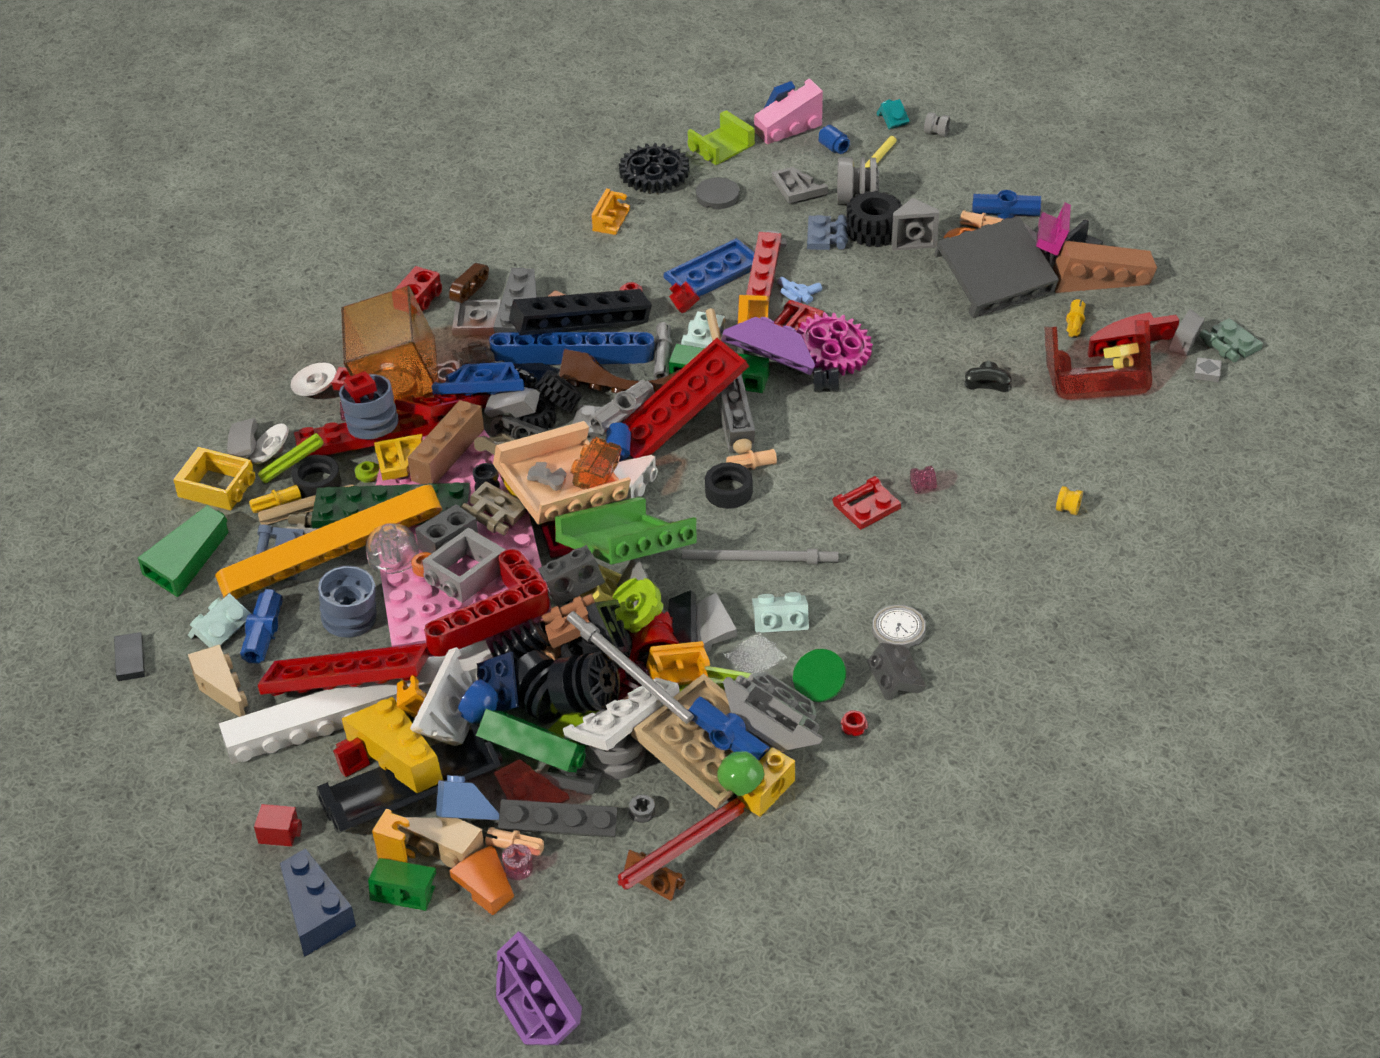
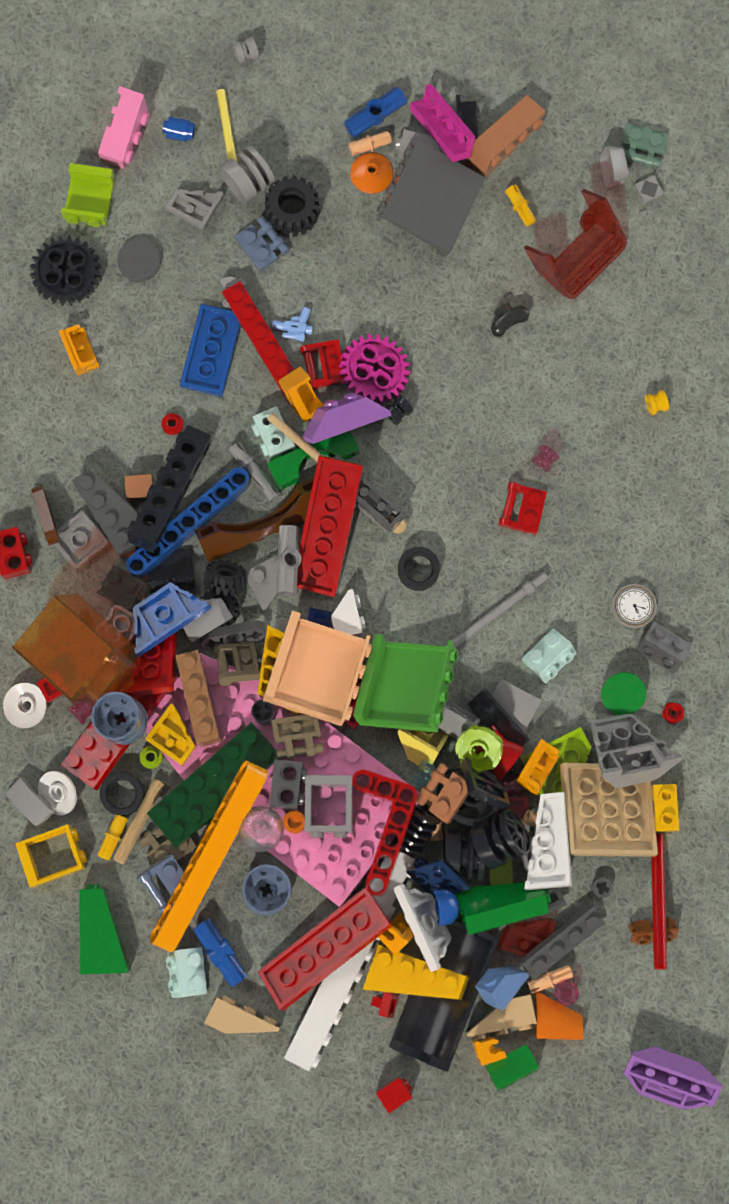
camera: 45 degrees left, 35 degrees up
tile [114,632,145,682] -> none
lime axle [258,434,324,483] -> none
wedge [280,848,356,957] -> none
red tile [343,371,377,403] -> none
light grey piece [527,462,567,491] -> none
dark grey brick [538,545,605,606] -> none
light grey bar [567,611,694,724] -> none
clear orange brick [570,437,622,489] -> none
blue brick [605,422,631,462] -> none
red tile [669,281,700,313] -> none
blue piece [688,696,770,761] -> none
bright green hair [717,751,764,796] -> none
light nougat axle [726,449,777,470] -> none
blue tile [764,81,795,108] -> none
teal bracket [876,99,910,129] -> none
light grey slope [891,198,939,251] -> none
red slope [1088,312,1180,358] -> none
light yellow tile [1103,343,1139,369] -> none

